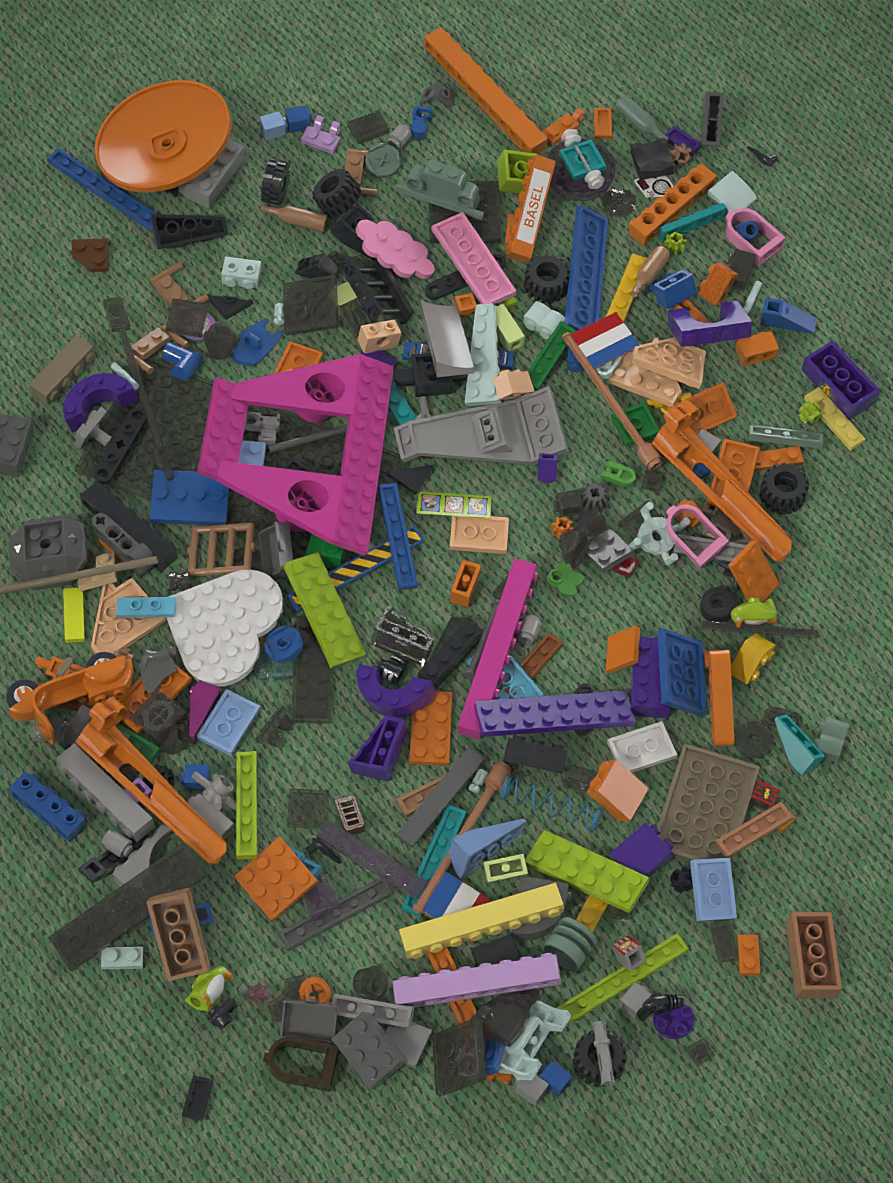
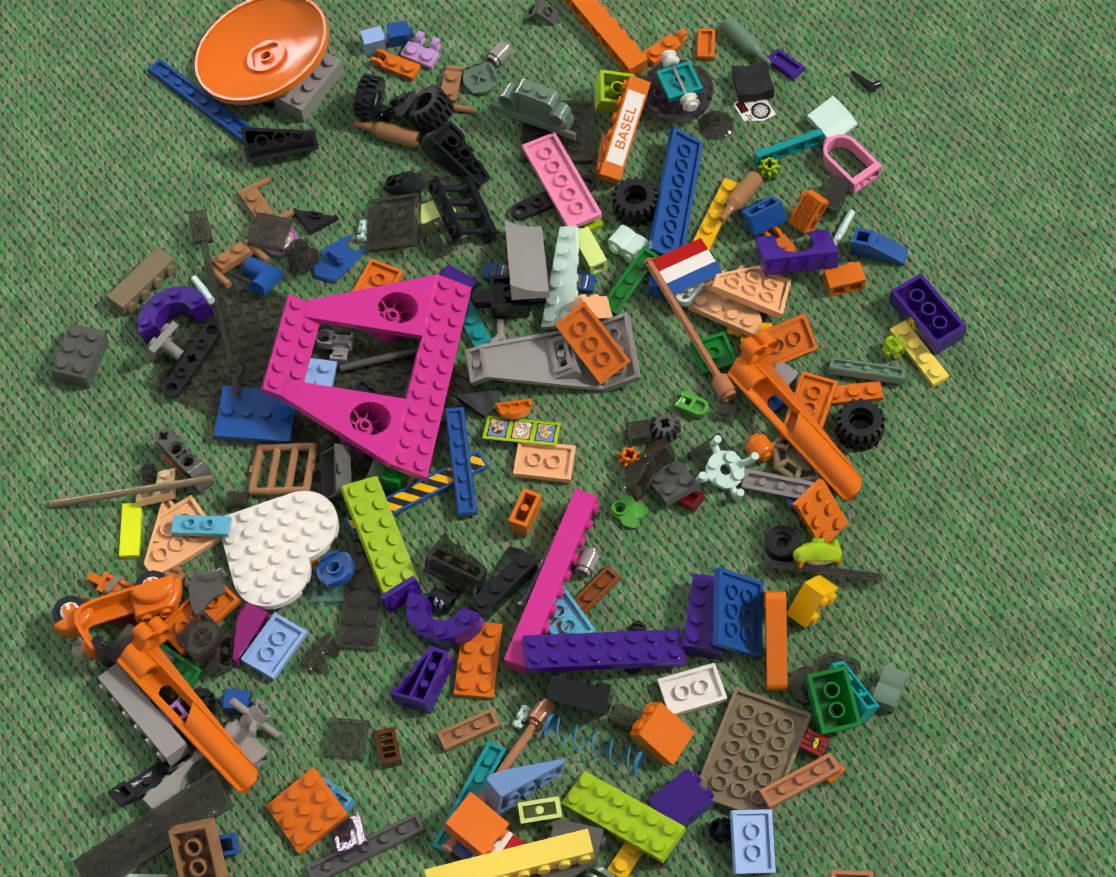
camera: 10 degrees right, 0 degrees up
dark grey piece [9,515,88,590] -> none
blue brick [9,771,86,843] -> none
reddish brown plate [72,238,109,272] -> none
black brick [80,481,177,572] -> none
light grey brick [102,830,133,858] -> none
light aqua brick [222,257,261,289] -> none
lime plate [236,751,257,860] -> none
black bar [305,838,341,864] -> none
clear purple tile [317,821,428,900] -> none
clear smoke plate [347,110,390,145] -> none
bright pink plate [356,220,435,279] -> none
light nougat brick [358,319,401,354] -> none
dark grey tile [396,747,485,848] -> none
blue leg [411,106,433,141] -> none
orange tile [454,293,477,317] -> none
dark purple brick [537,453,558,483] -> none
orange tile [606,626,640,673] -> none
orange brick [628,163,717,246] -> none
bright pink window [666,505,729,570] -> none
medium nougat gear [670,143,692,166] -> none
dark grey brick [701,92,724,147] -> none
blue brick [735,221,758,239] -> none
none -> orange hinge [370,48,421,82]
none -> black plate [378,90,418,122]
none -> dark purple plate [380,576,423,613]
none -> orange brick [442,792,509,856]
none -> orange plate [495,398,532,419]
none -> orange plate [555,301,631,384]
none -> green slope [804,666,862,736]

